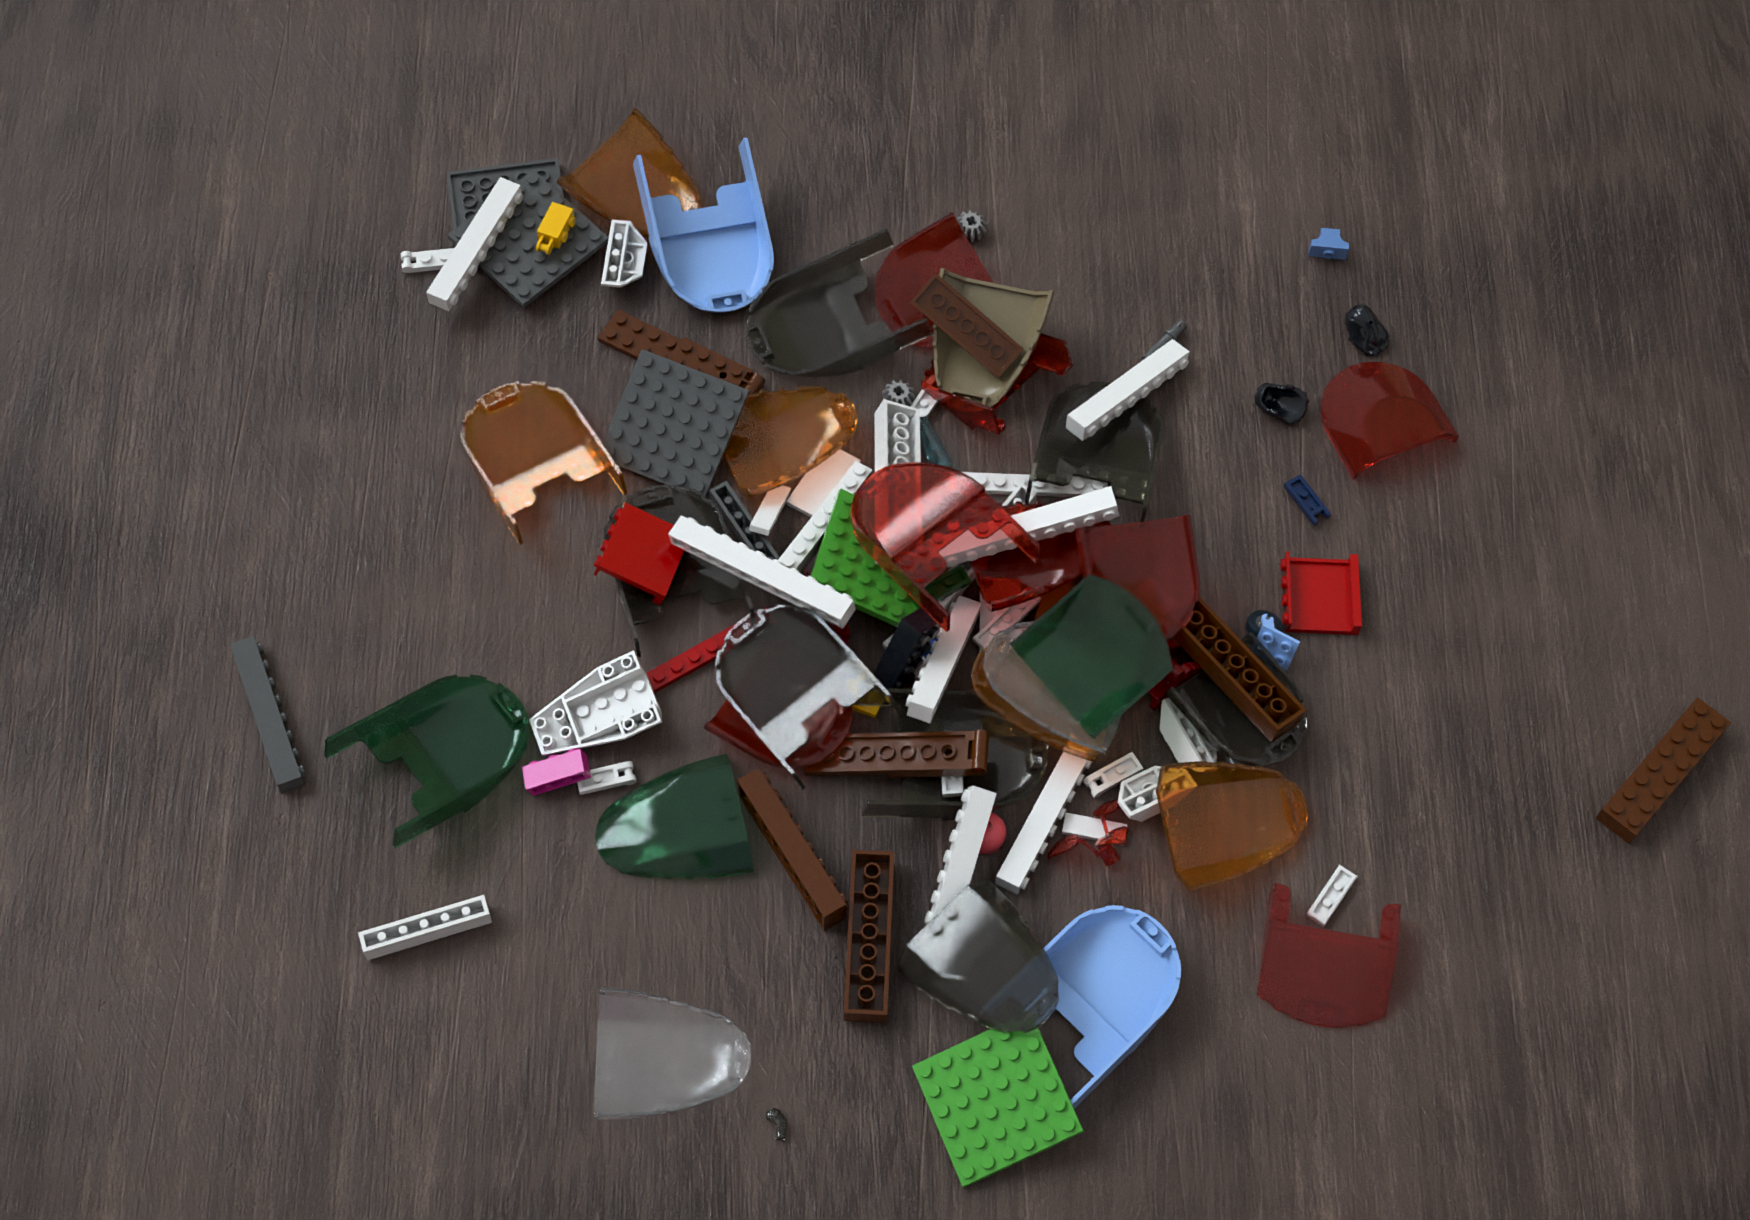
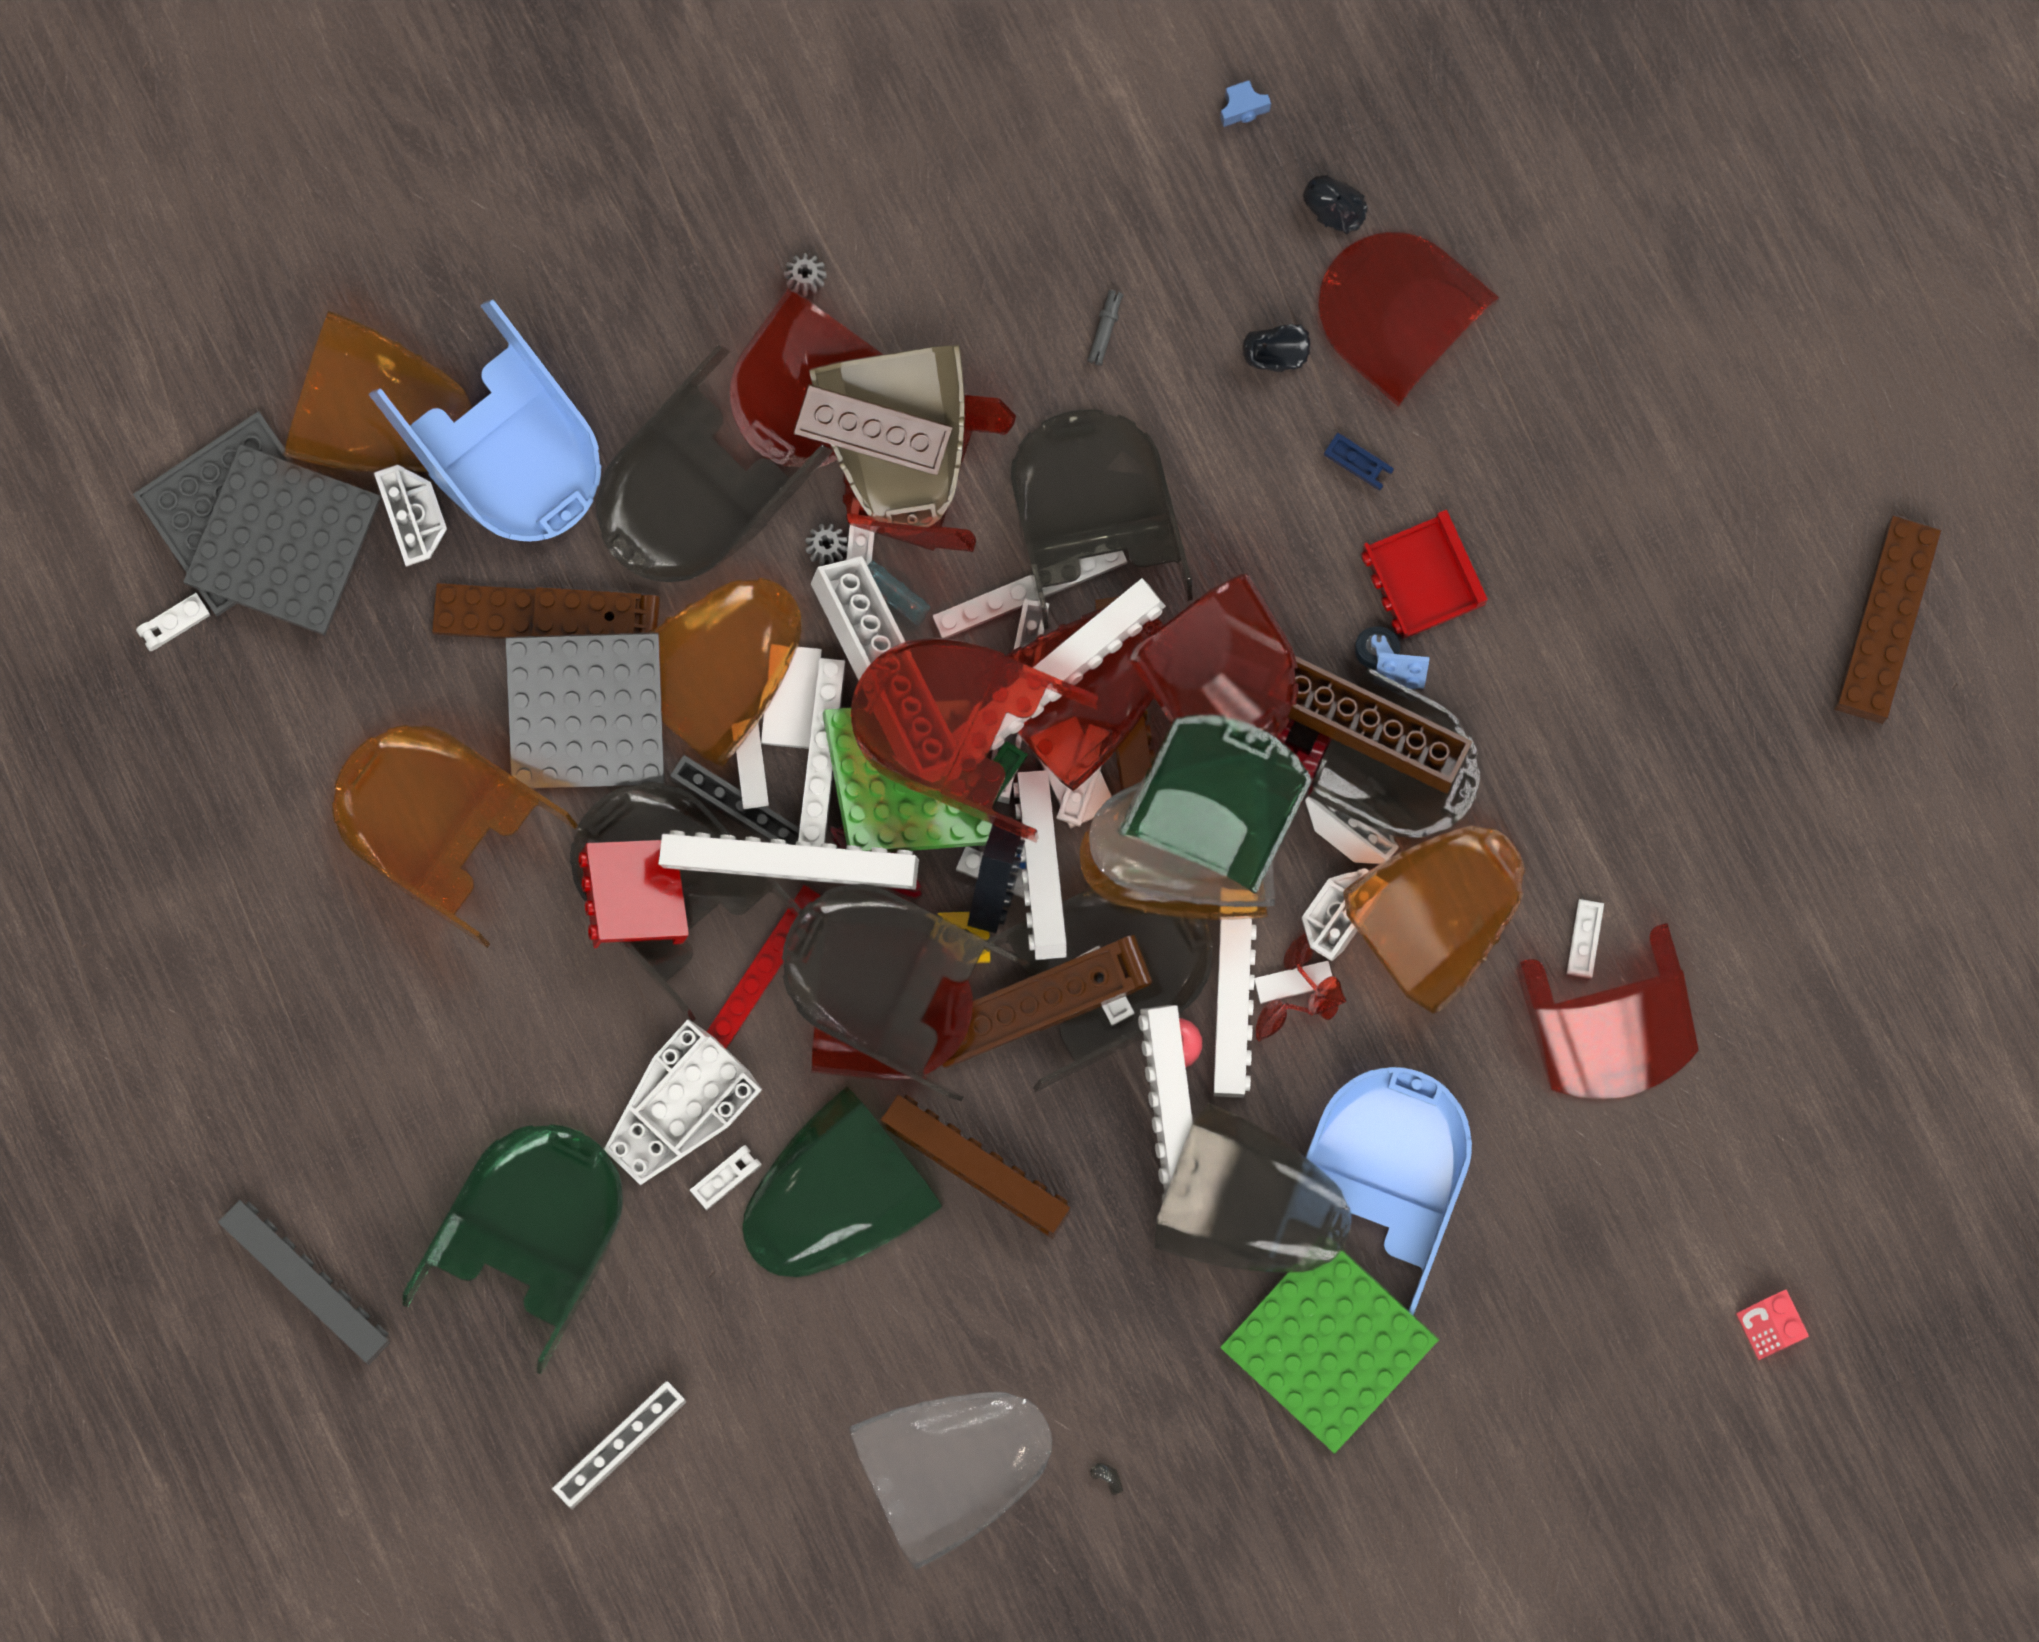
camera: 25 degrees left, 15 degrees up
white brick [426,177,523,311] -> none
brick [522,748,591,796] -> none
yellow brick [536,202,576,255] -> none
reddish brown brick [844,849,894,1023] -> none
white brick [1065,339,1190,441] -> none
white plate [1083,752,1143,798] -> none

